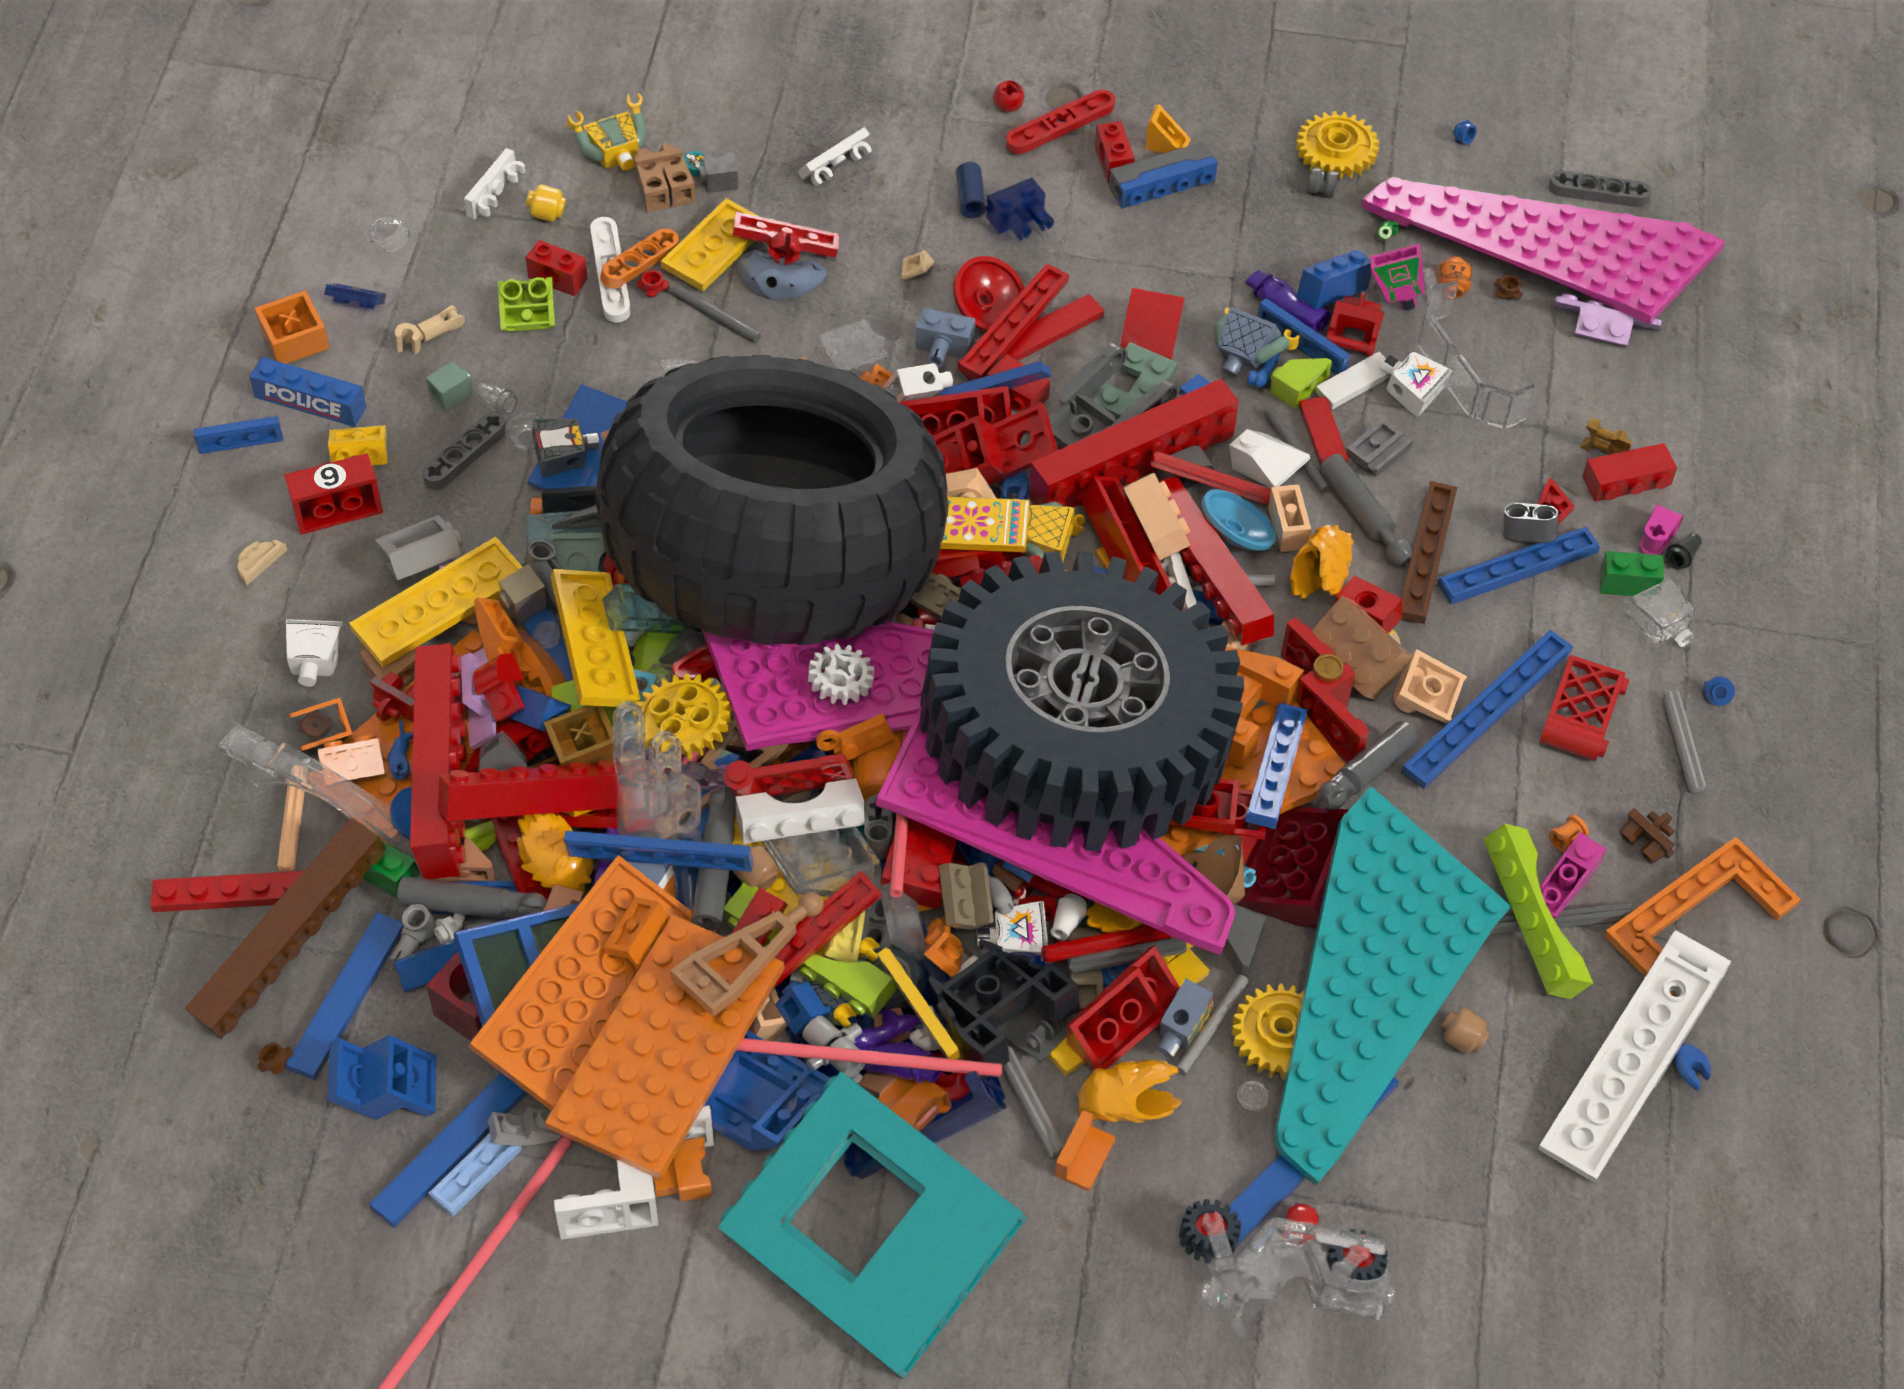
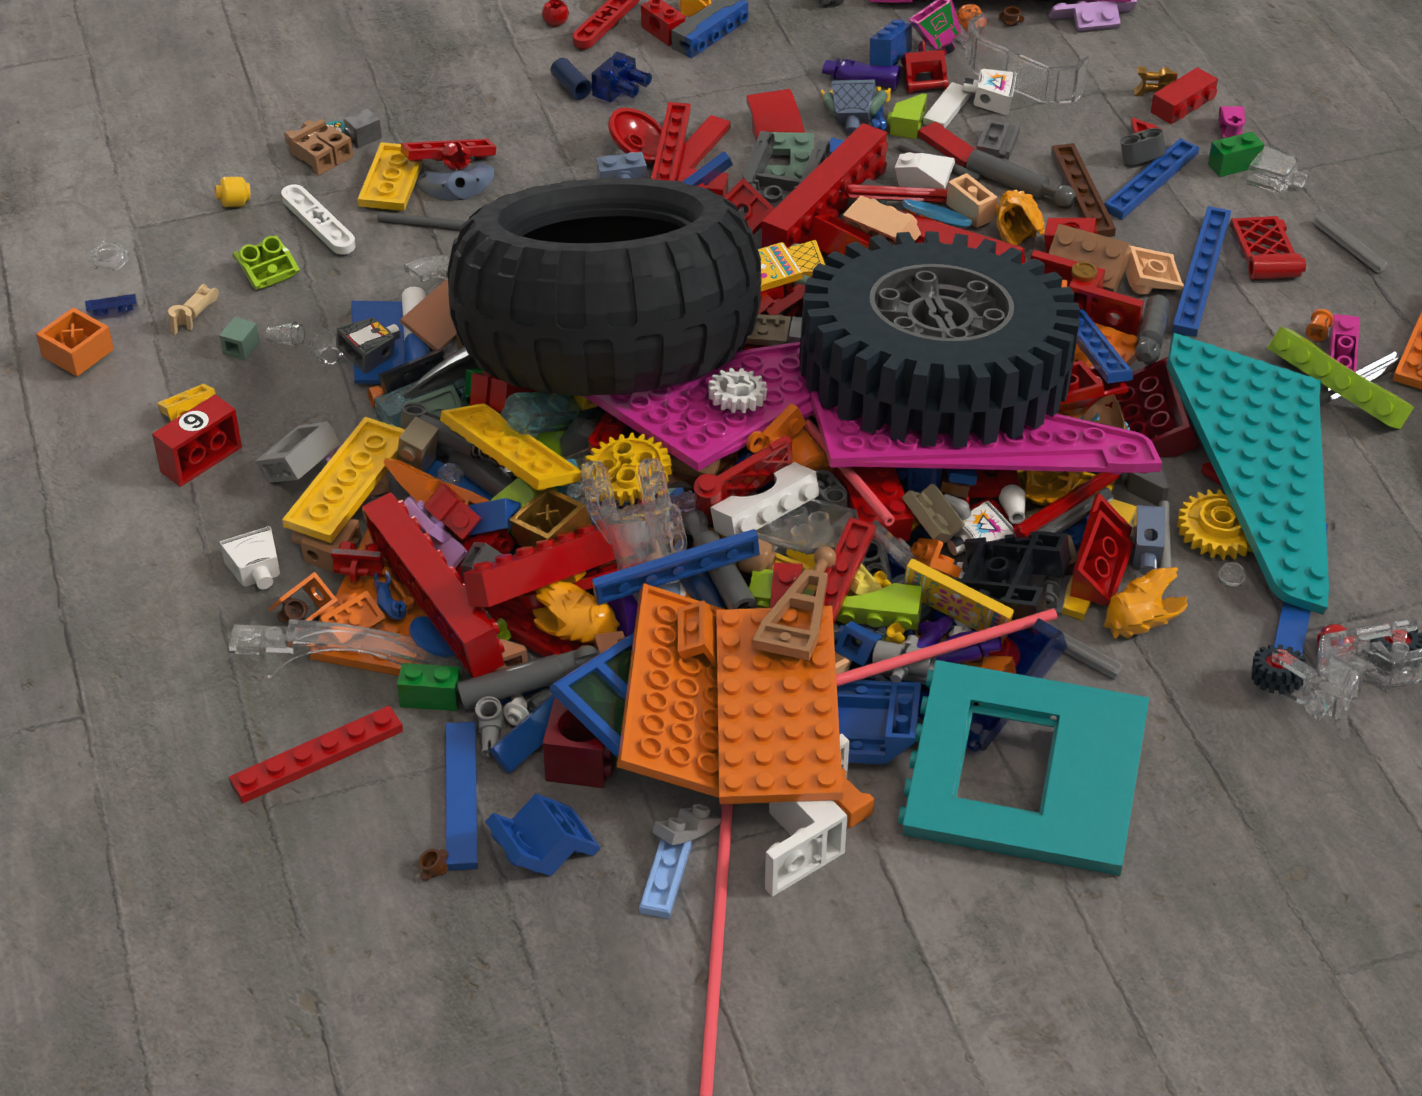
camera: 25 degrees left, 10 degrees down
reddish brown brick [185,817,386,1039] -> none
blue tile [194,416,283,454] -> none
tan tile [238,540,287,585] -> none
blue brick [249,357,367,427] -> none
light nougat axle [277,765,306,872] -> none
blue tile [369,1073,528,1228] -> none
dark grey beam [422,412,507,490] -> none
white plate [464,148,525,220] -> none
red brick [525,240,588,297] -> none
torso [566,93,647,171] -> none
orange beam [600,228,679,289] -> none
red plate [637,270,669,297] -> none
white plate [798,127,872,187] -> none
tan slope [901,250,934,280] -> none
orange panel [1054,1110,1115,1191] -> none
blue tile [1258,298,1350,375] -> none
arm [1377,220,1399,242] -> none
medium nougat head [1441,1007,1490,1054] -> none
reddish brown hips [1620,808,1675,864] -> none
pearl dark grey cone [1665,533,1702,570] -> none
blue plate [1703,676,1735,705] -> none

